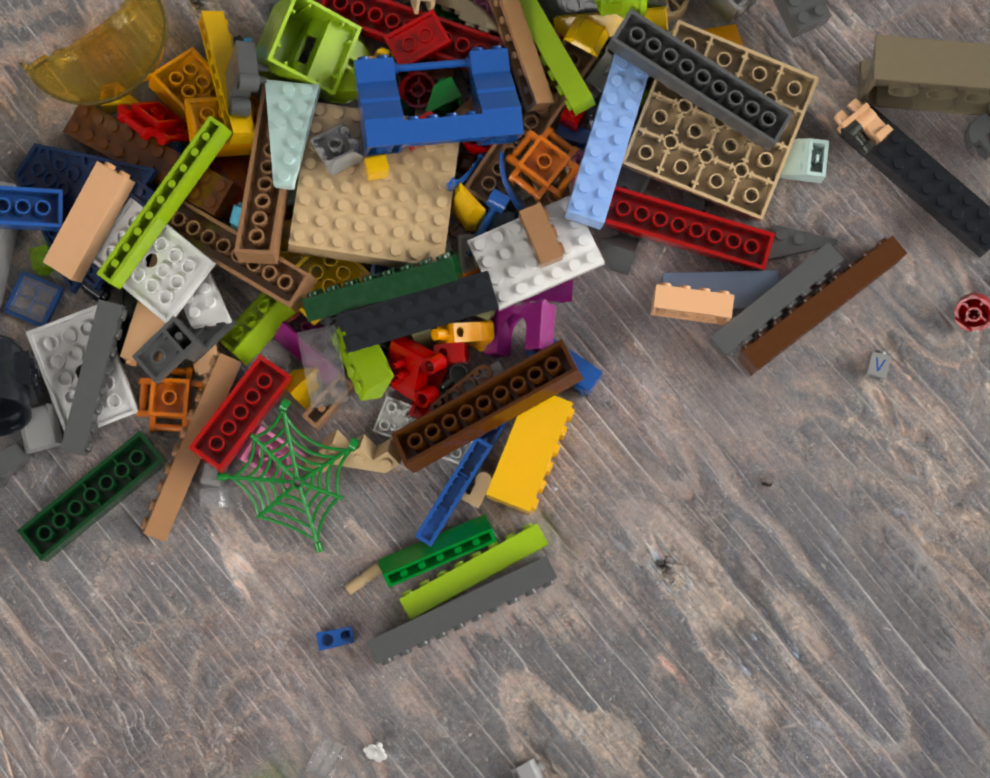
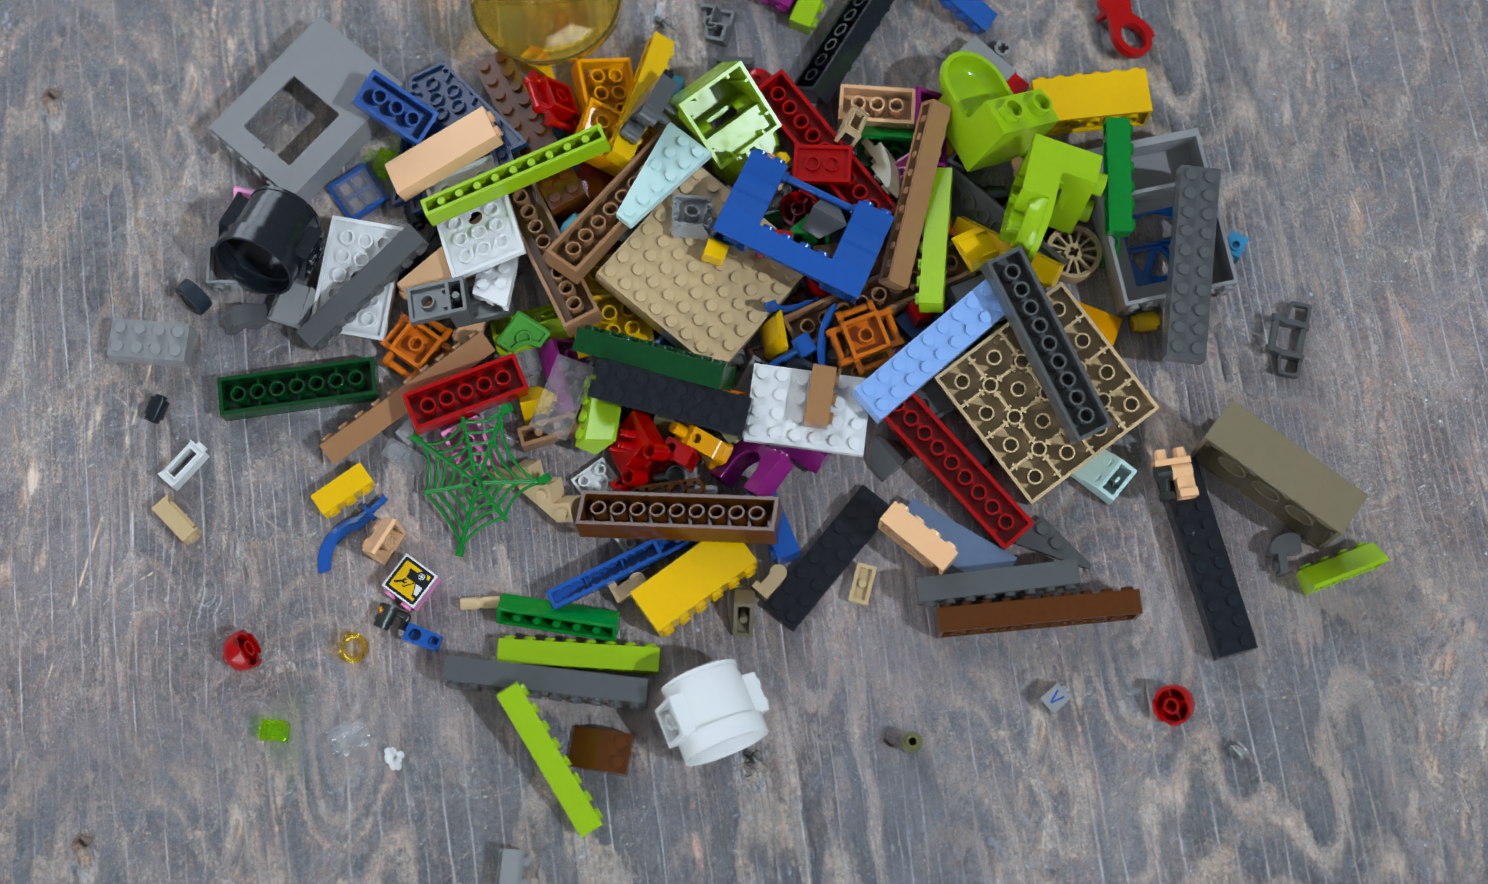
camera: 30 degrees right, 5 degrees down
none -> tan window [151,493,202,545]
none -> white window [158,440,210,491]
none -> red cylinder [223,629,262,671]
none -> yellow brick [311,462,376,519]
none -> blue sword [317,494,388,574]
none -> clear yellow piece [338,631,369,663]
none -> light nougat slope [362,517,407,566]
none -> pearl dark grey piece [373,602,411,631]
none -> piece [382,553,441,612]
none -> bright green tile [496,310,551,353]
none -> clear brick [496,427,521,453]
none -> lime brick [496,681,603,838]
none -> reddish brown slope [569,726,635,777]
none -> white cylinder [655,659,769,766]
none -> dark tan slope [733,589,755,637]
none -> tan leg [751,564,787,602]
none -> black plate [763,485,890,632]
none -> dark grey slope [803,199,847,240]
none -> tan plate [848,562,877,606]
none -> olive brick [901,732,923,754]
none -> yellow brick [1130,311,1160,333]

